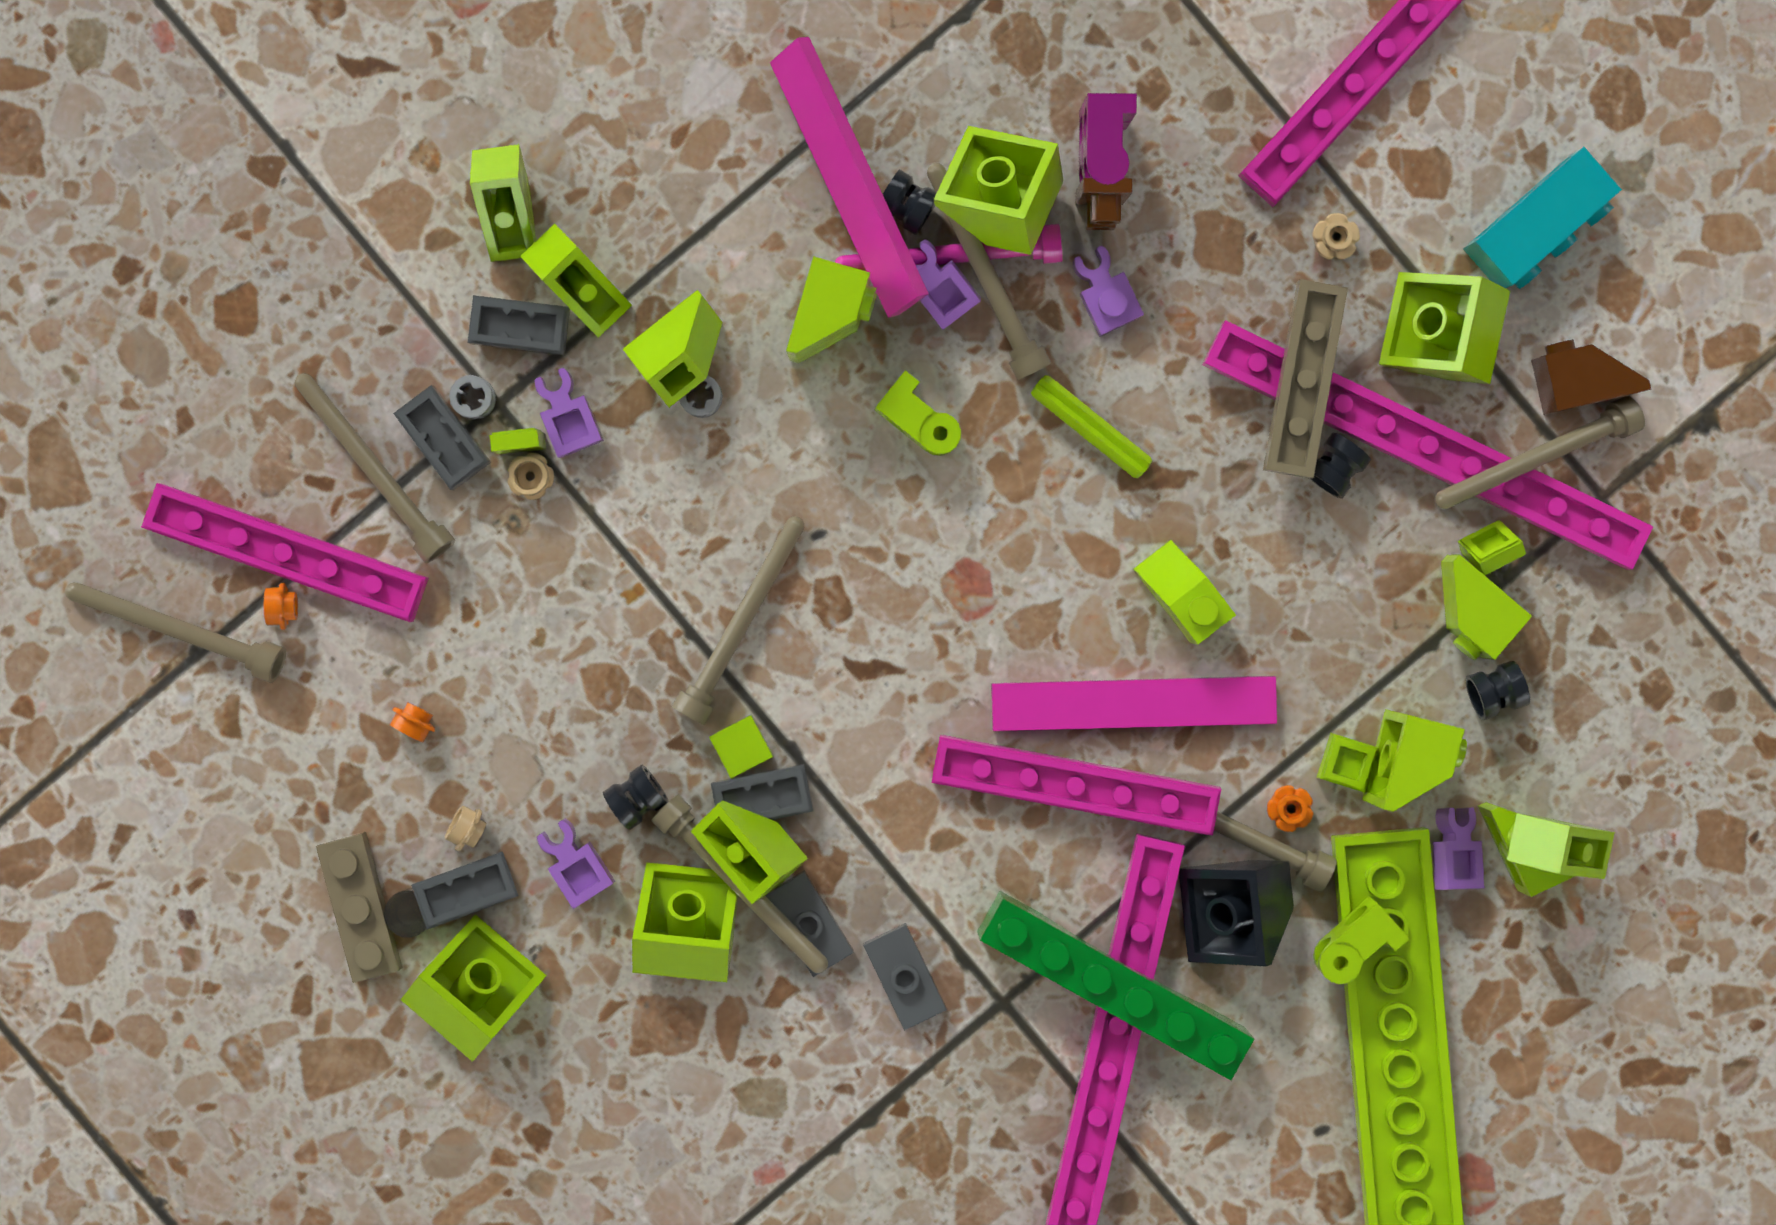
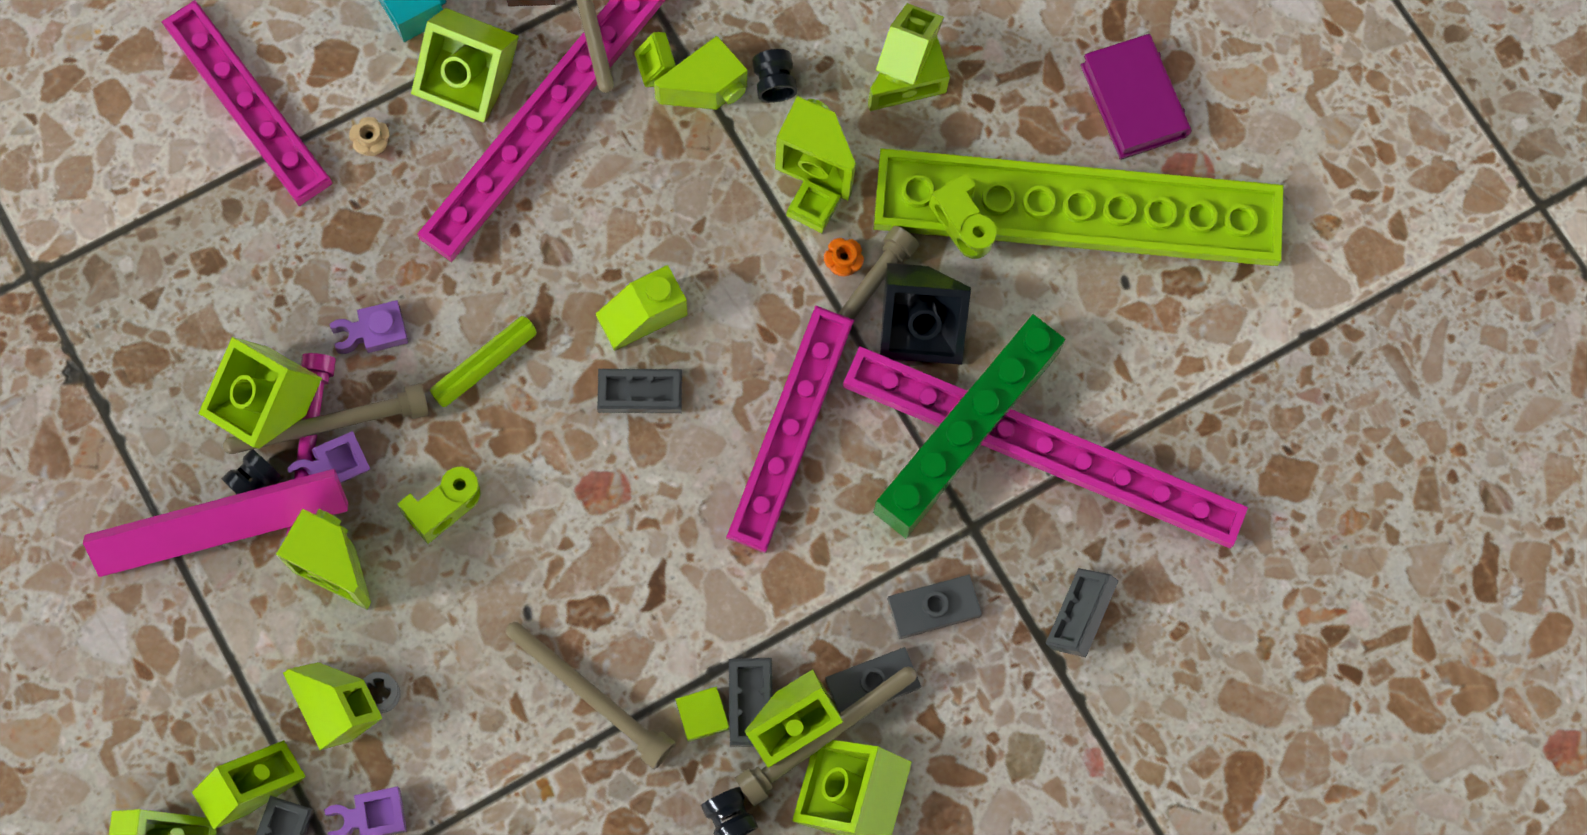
camera: 85 degrees left, 15 degrees down
dark pink tile [991,676,1277,731] -> none
magenta hips [1075,93,1137,230] -> none
dark tan plate [1263,279,1348,479] -> none
black wheel [1311,433,1371,499] -> none
medium lavender plate [1432,808,1485,890] -> none
none -> dark grey plate [597,369,682,414]
none -> dark grey plate [1046,568,1118,658]
none -> magenta piece [1080,34,1192,160]

